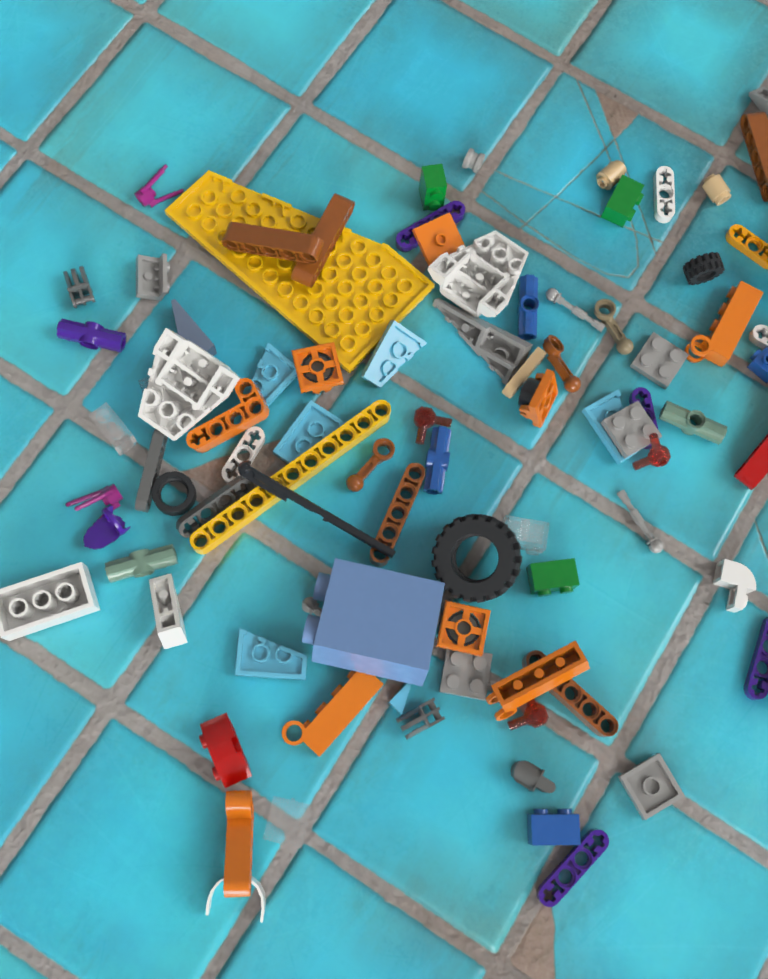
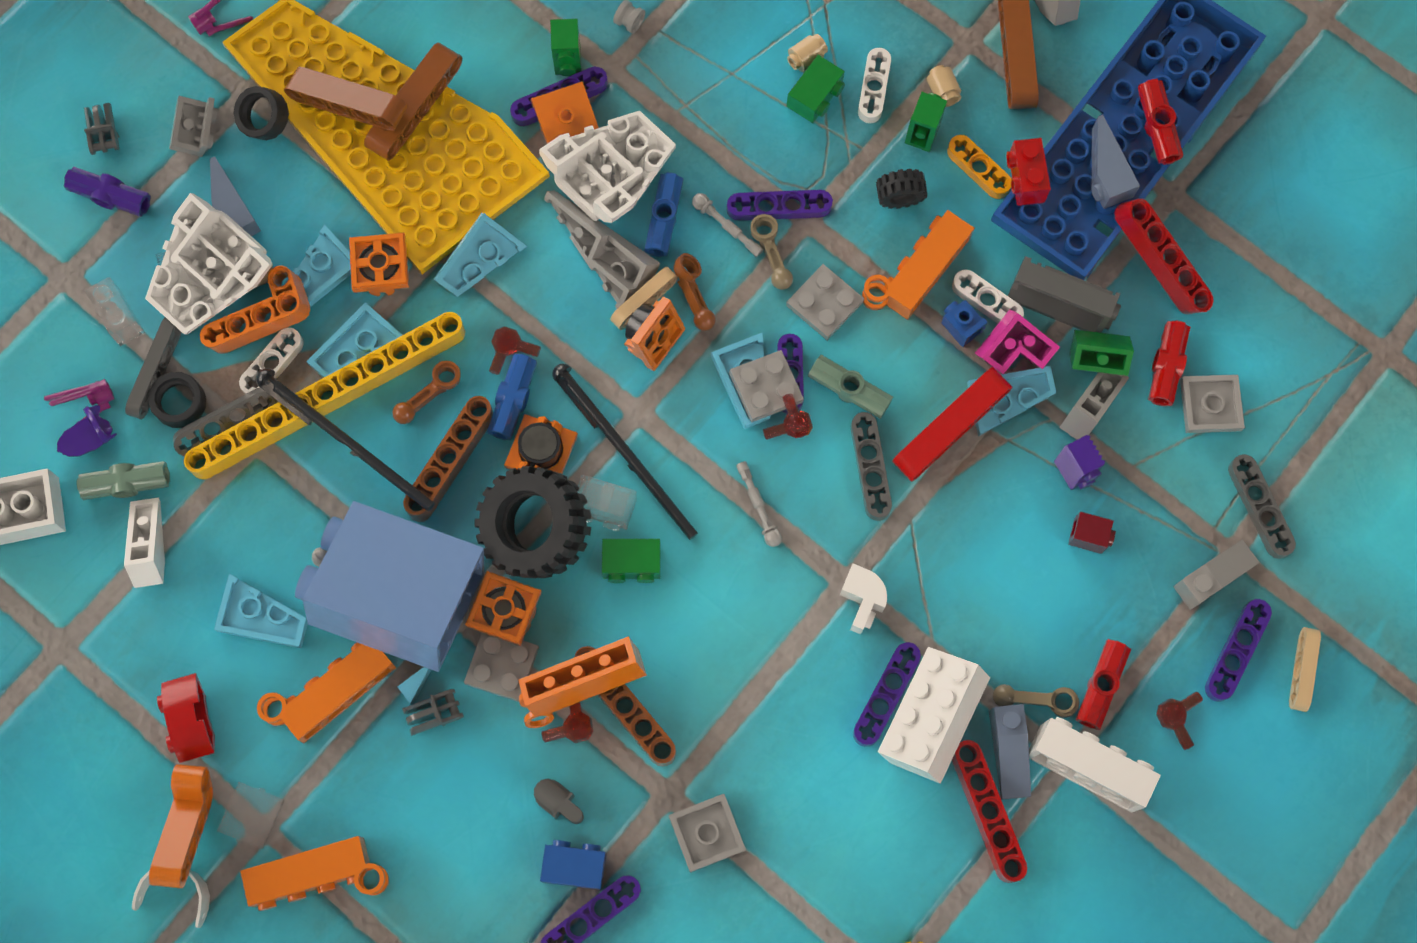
camera: 15 degrees right, 0 degrees up
none -> black tyre [233,86,289,141]
none -> orange hinge [240,836,389,911]
none -> piece [504,414,578,474]
none -> black bar [552,363,698,540]
none -> dark purple beam [727,190,833,221]
none -> dark grey beam [851,412,892,521]
none -> green brick [905,92,947,152]

